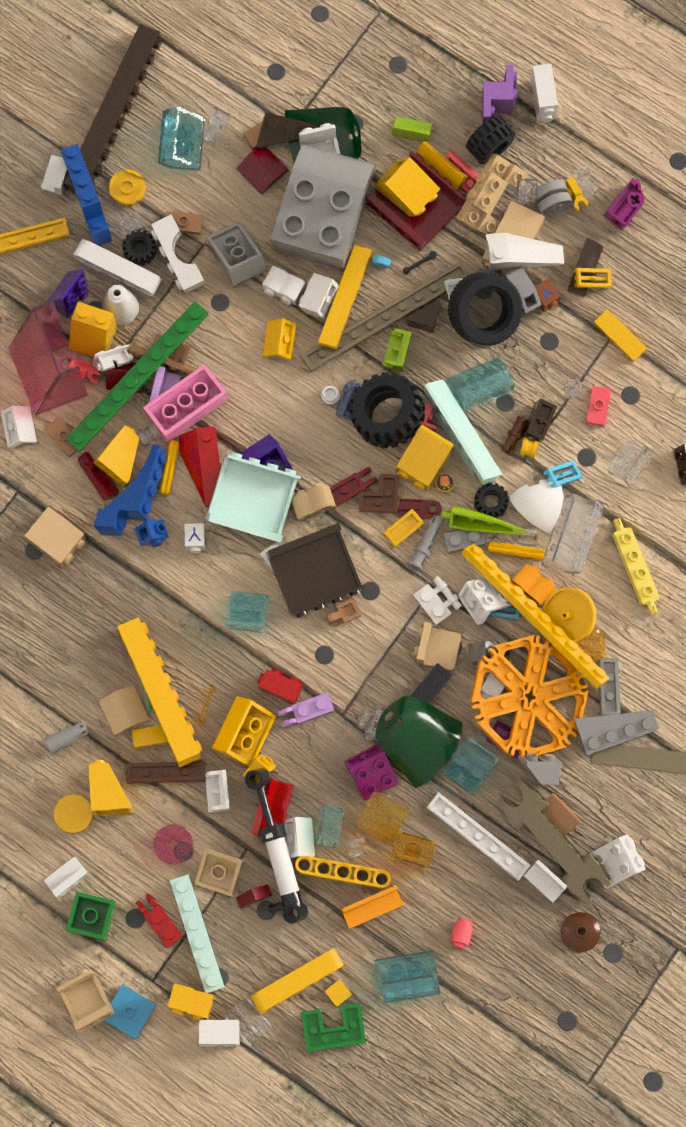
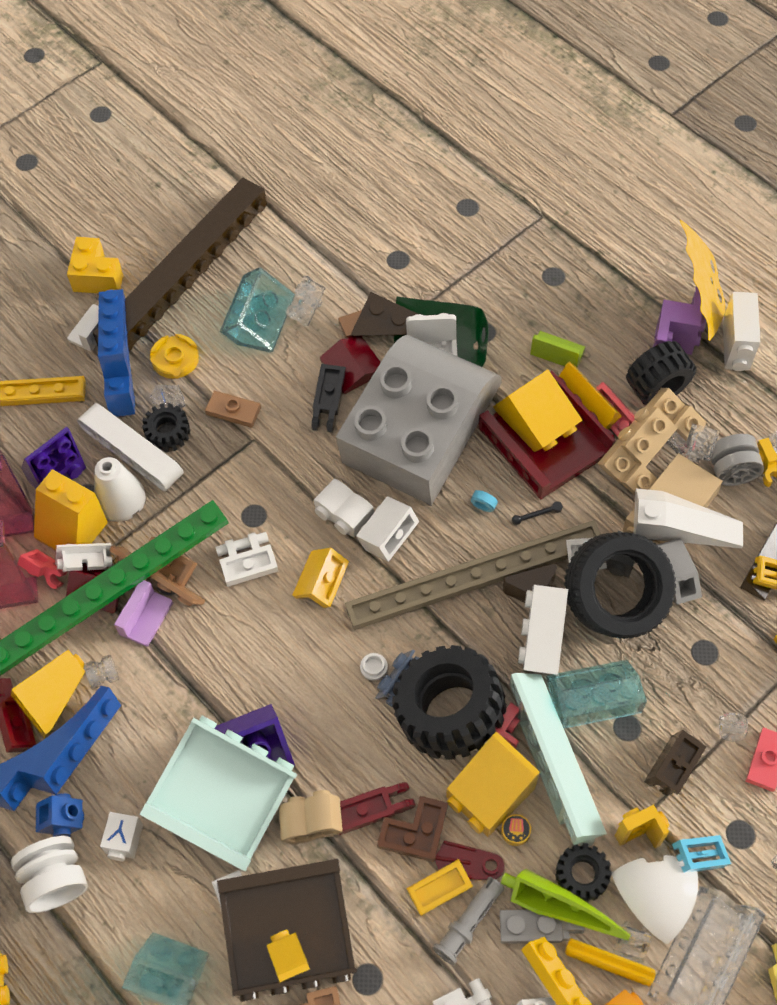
camera: 15 degrees right, 15 degrees down
bright pink slope [143,364,228,443] -> none
white arch [151,215,206,293] -> none
yellow axle [159,440,179,496] -> none
red wedge [178,426,220,507] -> none
light grey slope [206,222,267,286] -> none
yellow tile [318,245,373,350] -> none
lime hinge [382,328,412,372] -> none
reddish brown pin [501,416,528,455] -> none
yellow wheel [520,437,539,459] -> none
dark orange brick [535,279,561,312] -> none
none -> white wheel [11,836,88,913]
none -> yellow brick [67,237,124,294]
none -> white plate [215,532,278,587]
none -> yellow slope [266,929,310,982]
none -> black hinge [311,364,346,433]
none -> white piece [518,585,568,675]
none -> yellow bracket [614,804,669,848]
none -> yellow piece [680,220,725,341]

